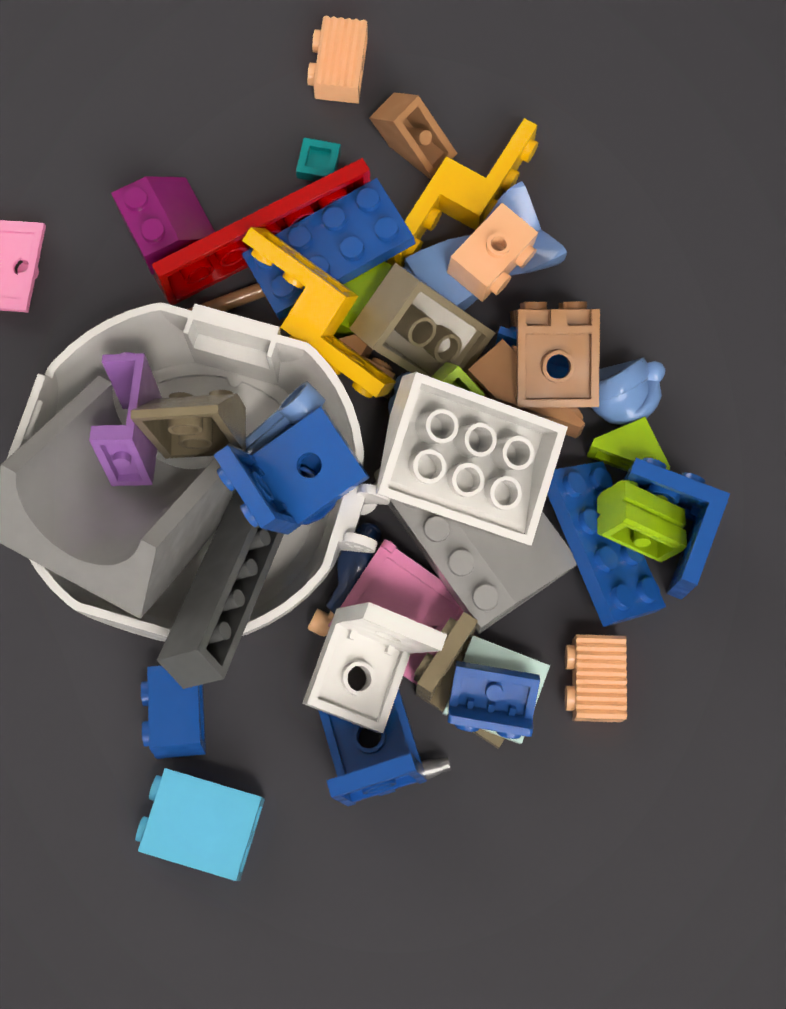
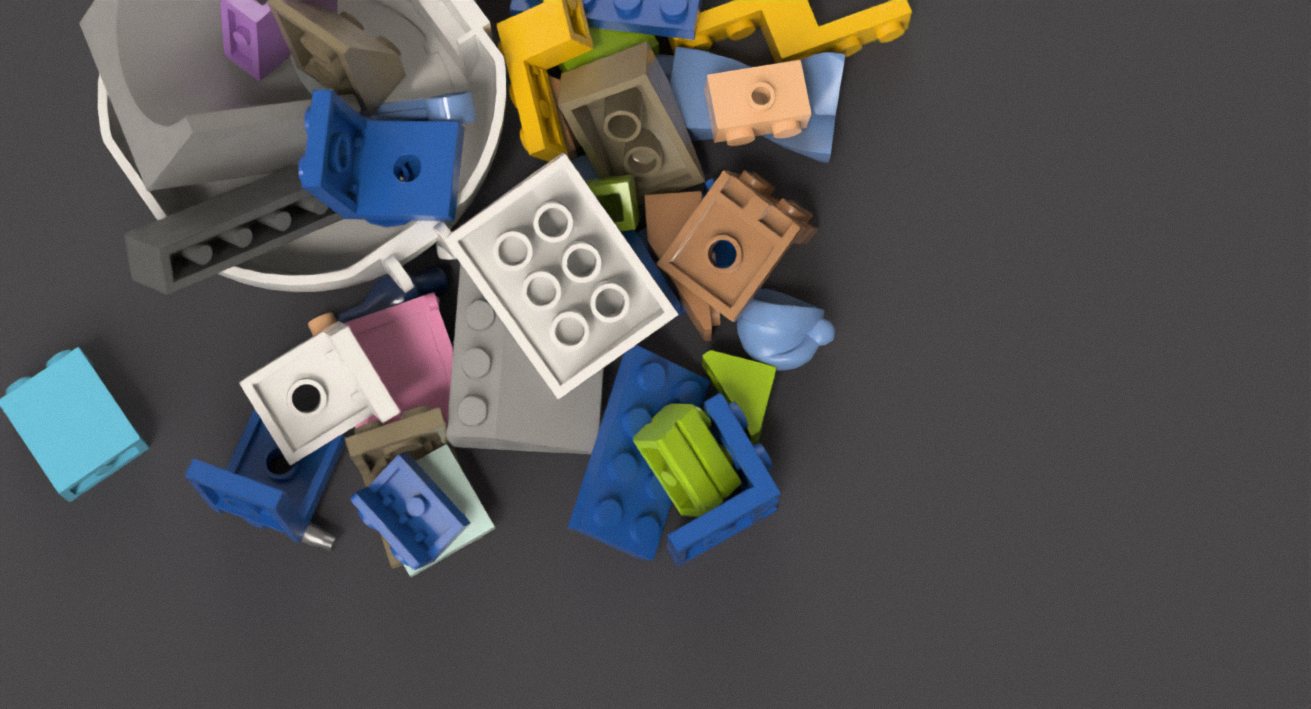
camera: 40 degrees right, 0 degrees up
blue brick [141,666,206,759] -> none
light nougat brick [565,634,627,722] -> none

